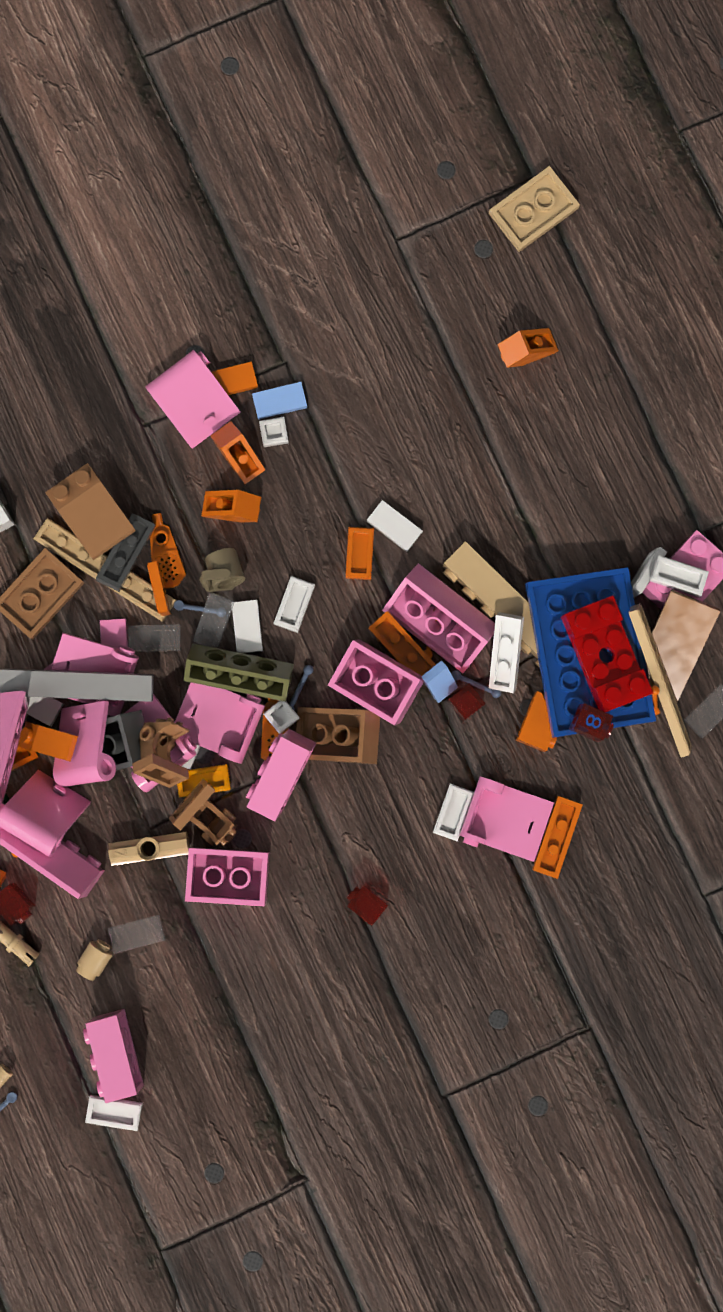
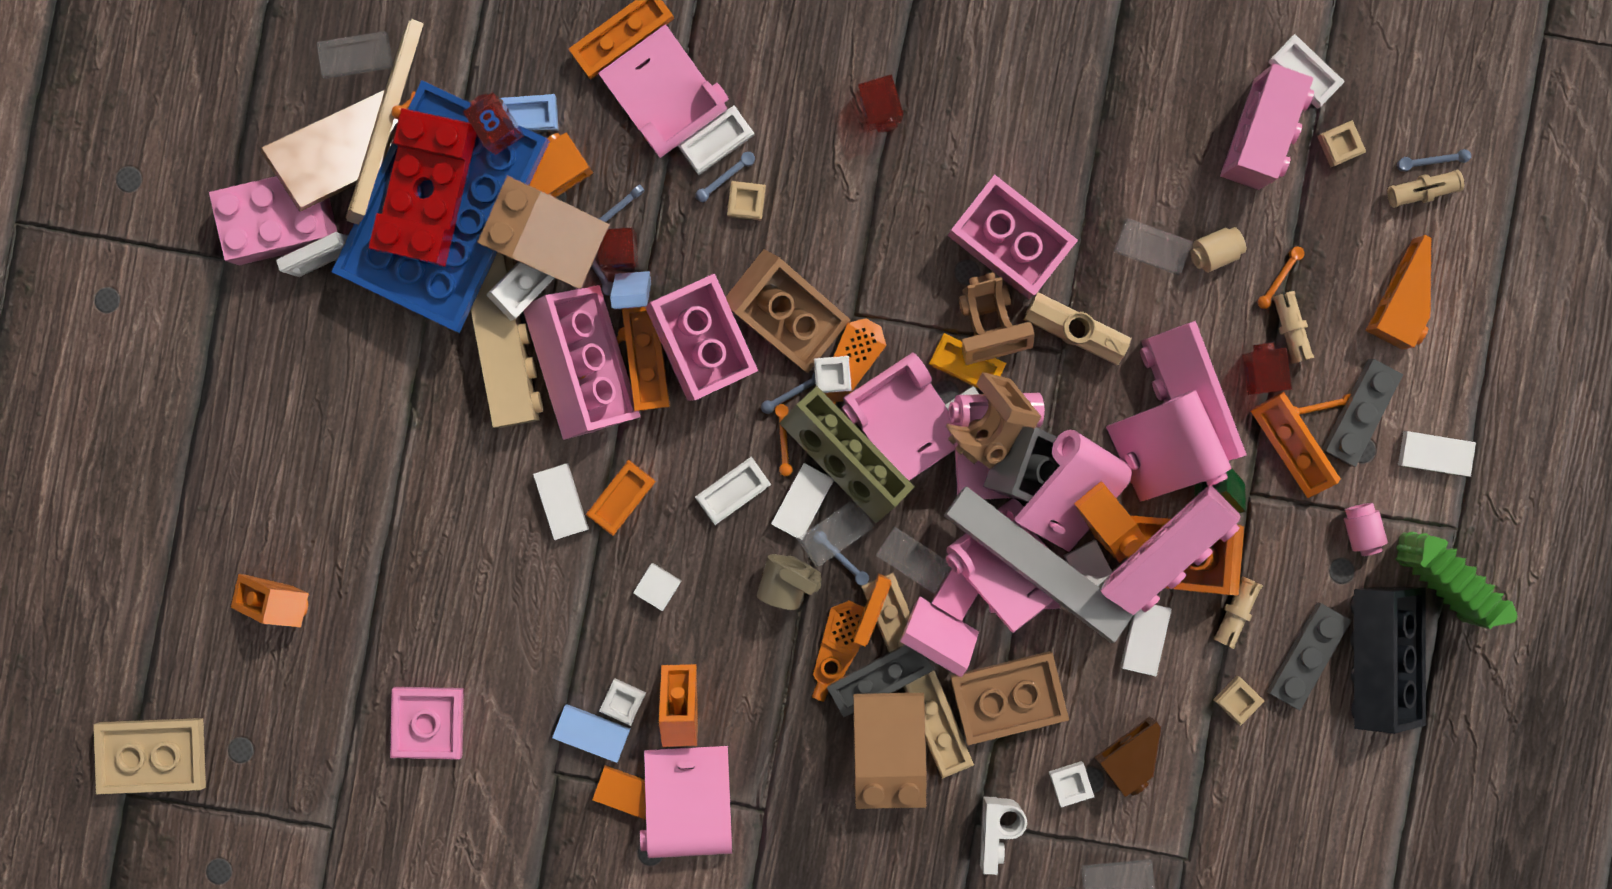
camera: 145 degrees left, 5 degrees up
orange slope [201,490,261,523] -> none
bright pink brick [246,729,316,821] -> none
white tile [650,555,709,598] -> none
none -> bright pink tile [390,687,464,759]
none -> medium nougat slope [478,176,610,289]
none -> light blue tile [485,94,559,133]
none -> sand blue hinge [599,185,645,222]
none -> white tile [633,563,681,611]
none -> sand blue hinge [695,151,755,202]
none -> tan tile [727,181,766,221]
none -> orange hinge [775,404,793,476]
none -> bright pink tile [900,597,979,677]
none -> orange hinge [1258,247,1305,309]
none -> tan tile [1317,120,1366,167]

